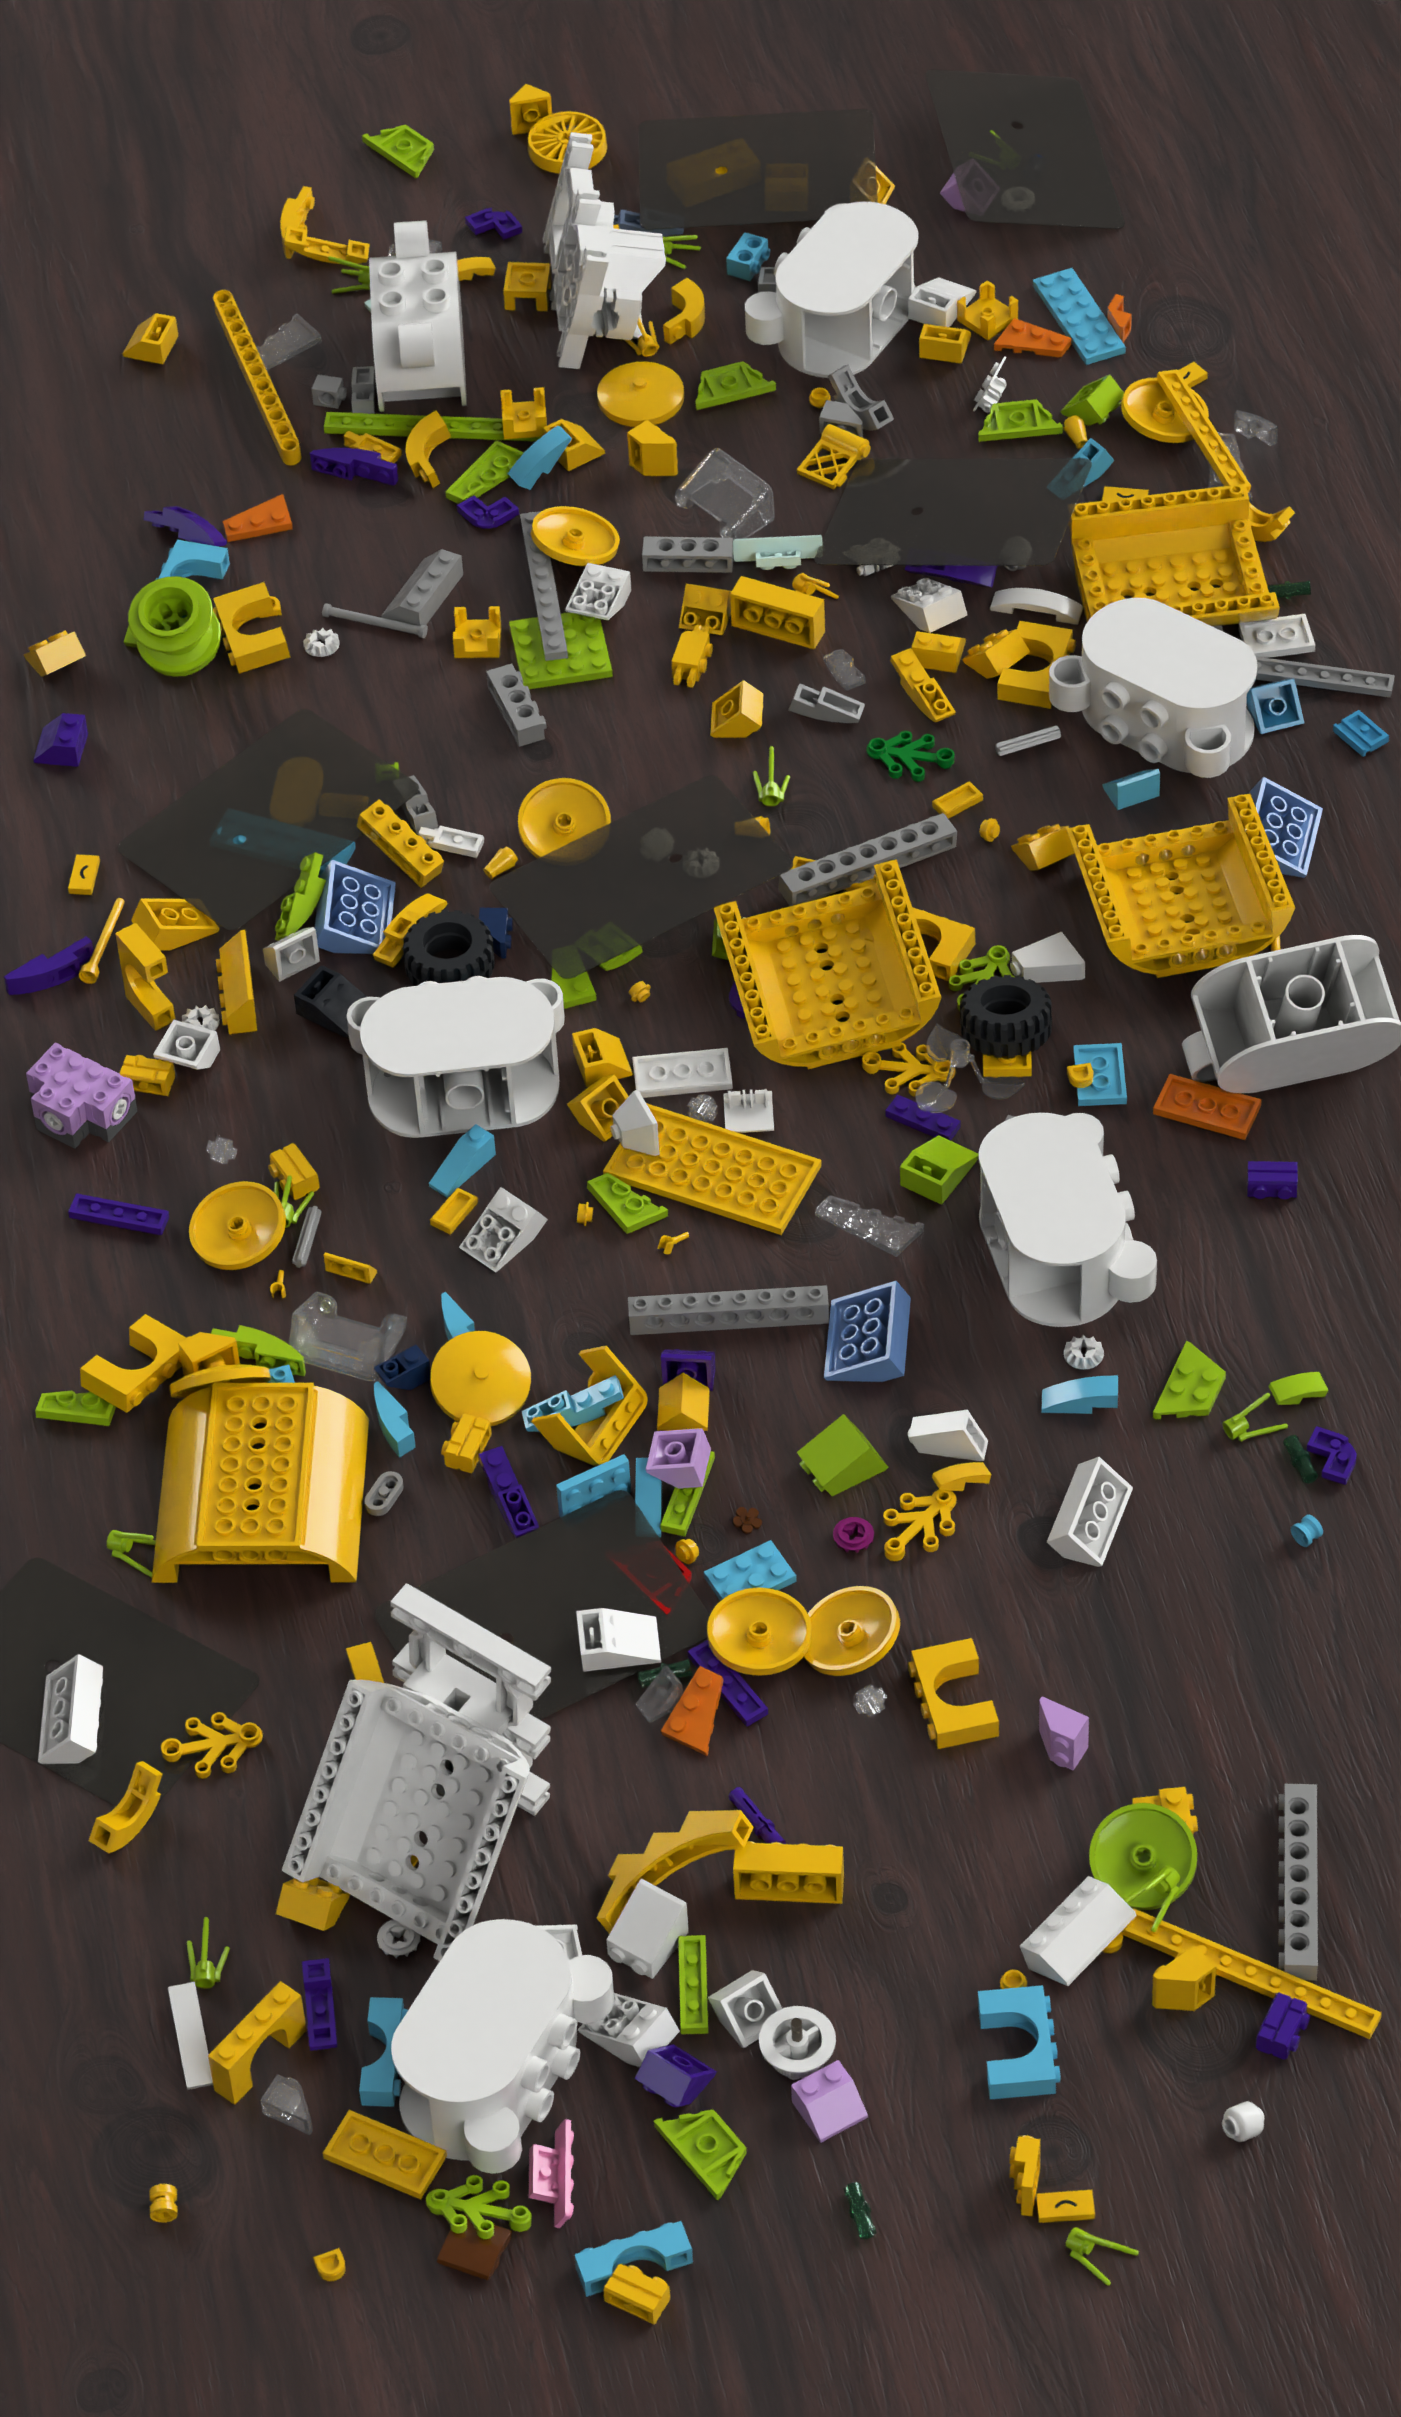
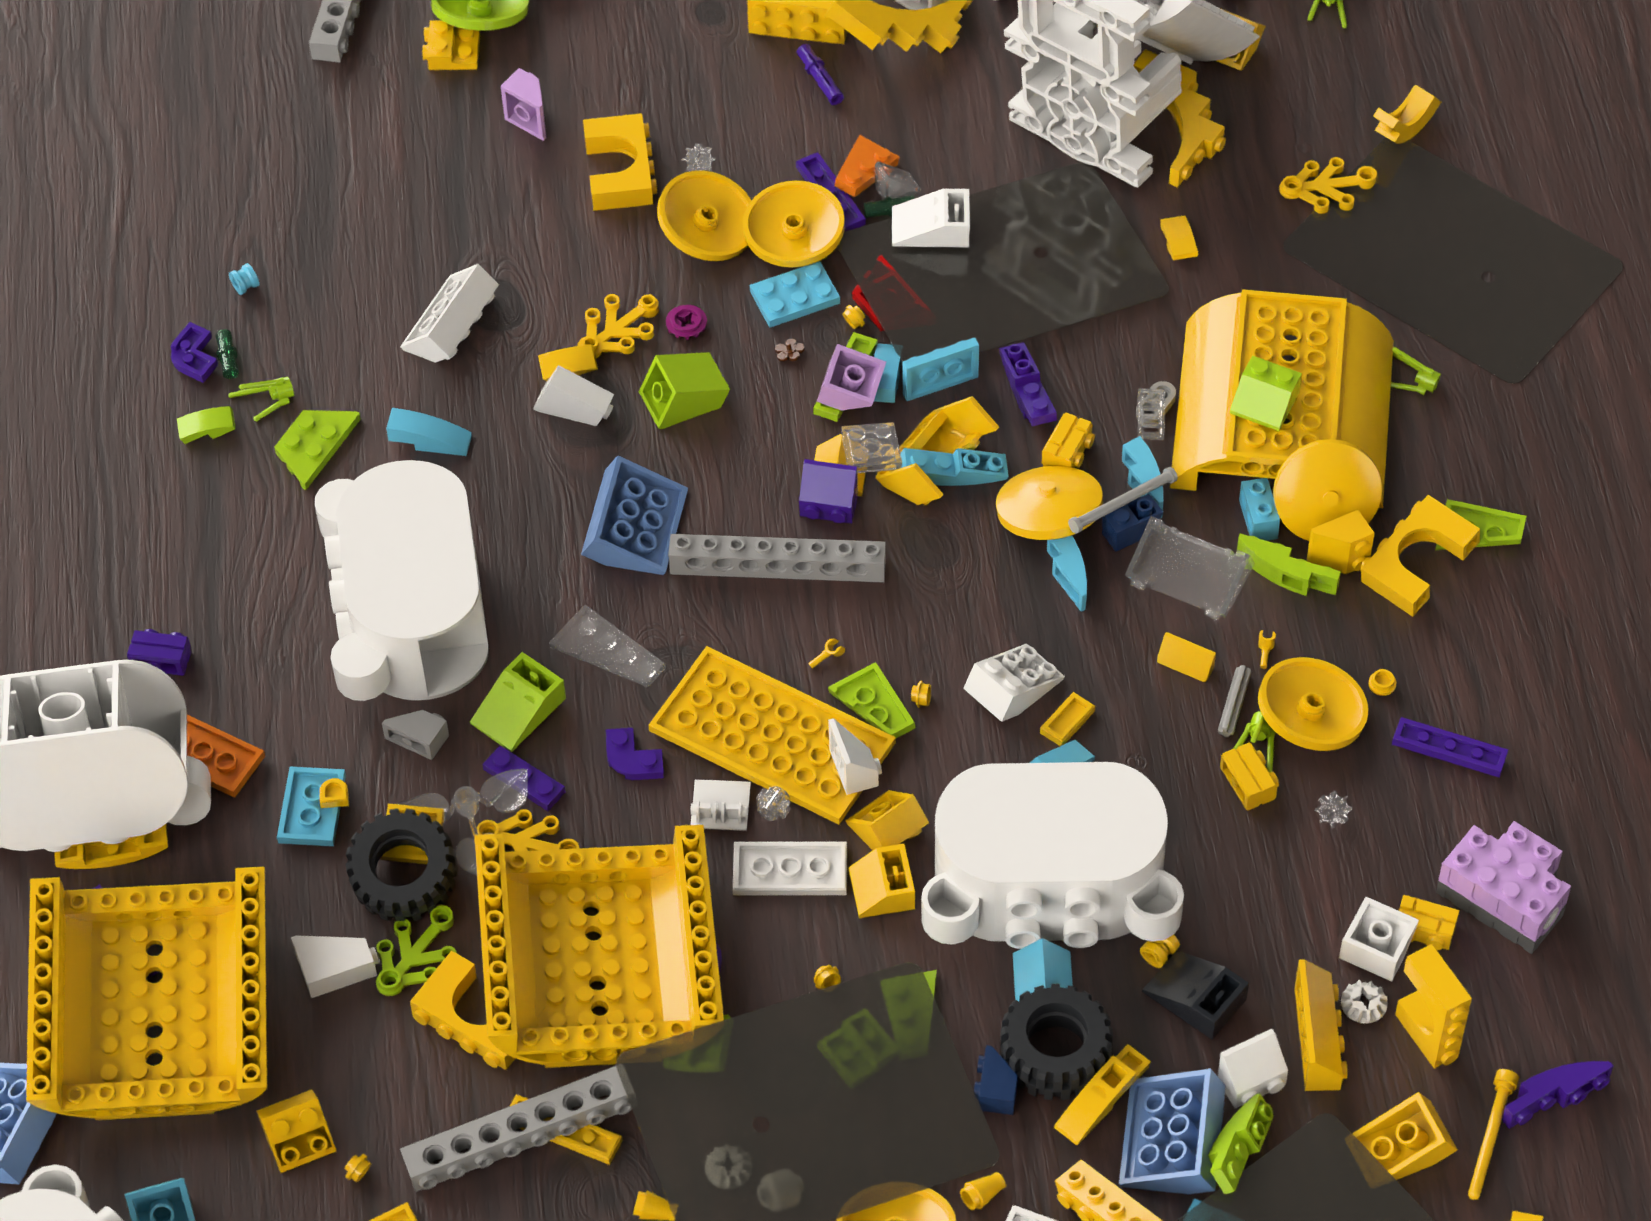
camera: 175 degrees left, 5 degrees up
white slope [38,1654,103,1764] -> none
none -> dark purple plate [606,728,664,780]
none -> clear plate [841,422,902,473]
none -> light grey bar [1068,467,1178,534]
none -> clear slope [1137,388,1165,440]
none -> lime slope [1230,355,1302,431]
none -> yellow plate [1368,669,1396,696]

